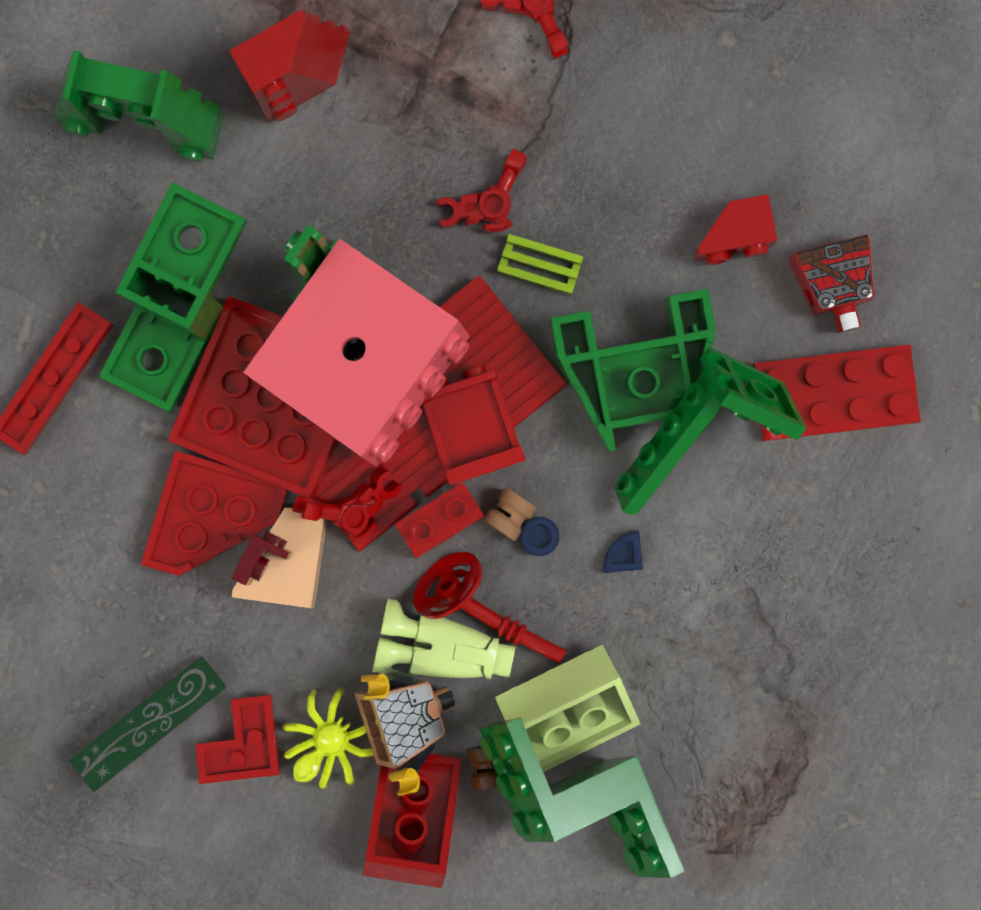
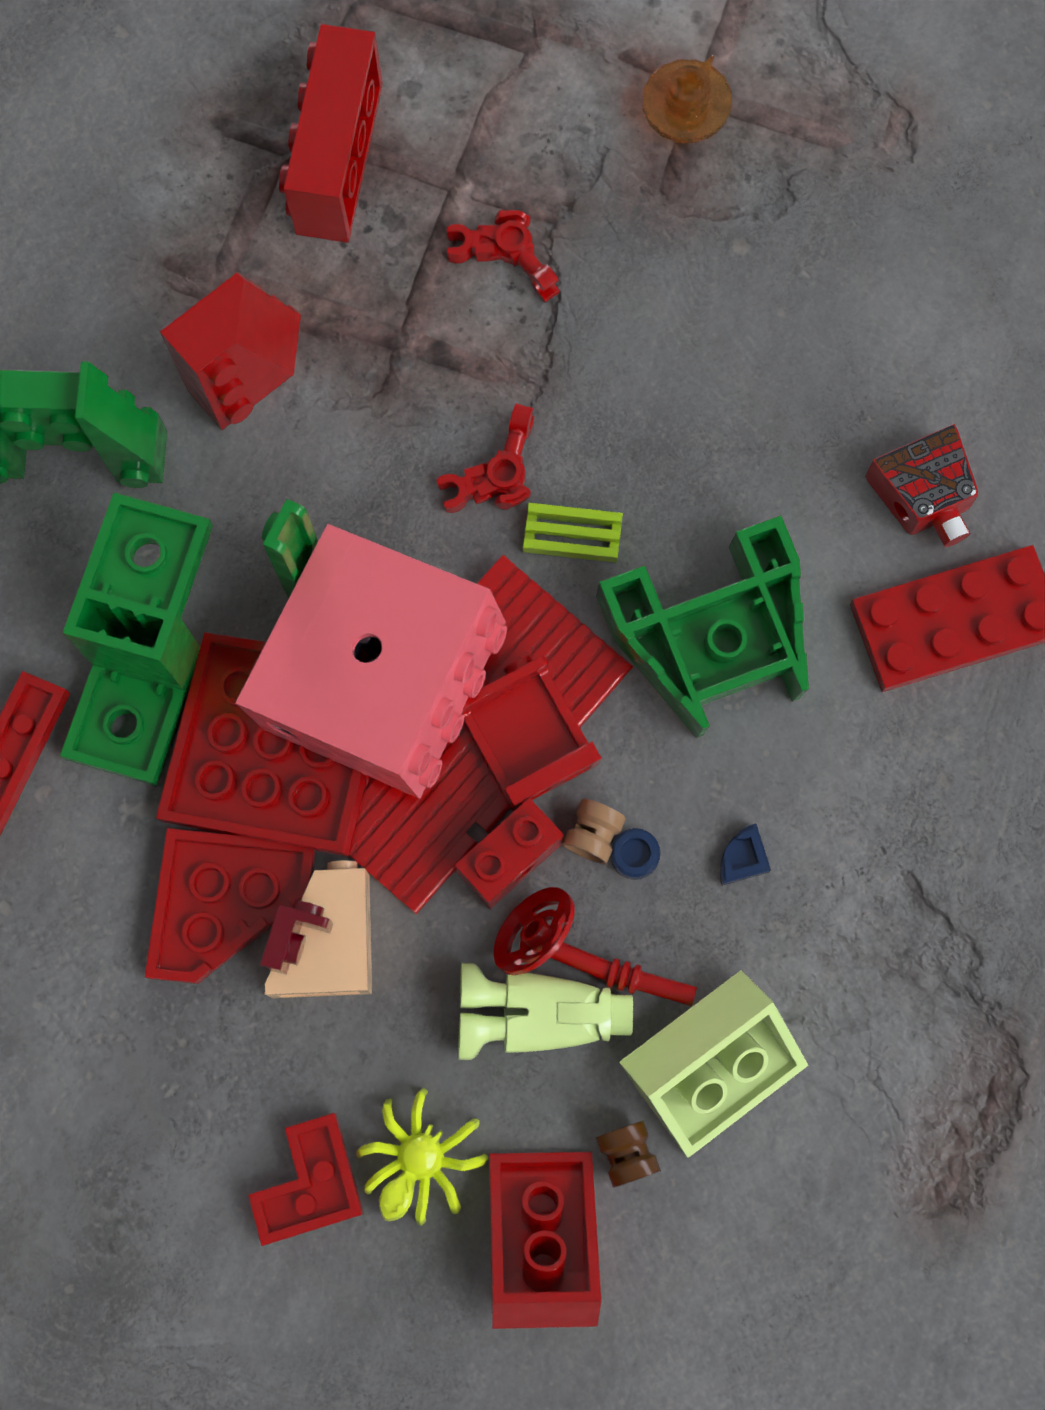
camera: 10 degrees left, 10 degrees down
dark green slope [69,656,227,793] -> none
red piece [292,466,403,542] -> none
torso [354,667,455,796] -> none
green bracket [479,718,684,878] -> none
green bracket [614,347,807,515] -> none
red slope [694,194,777,265] -> none

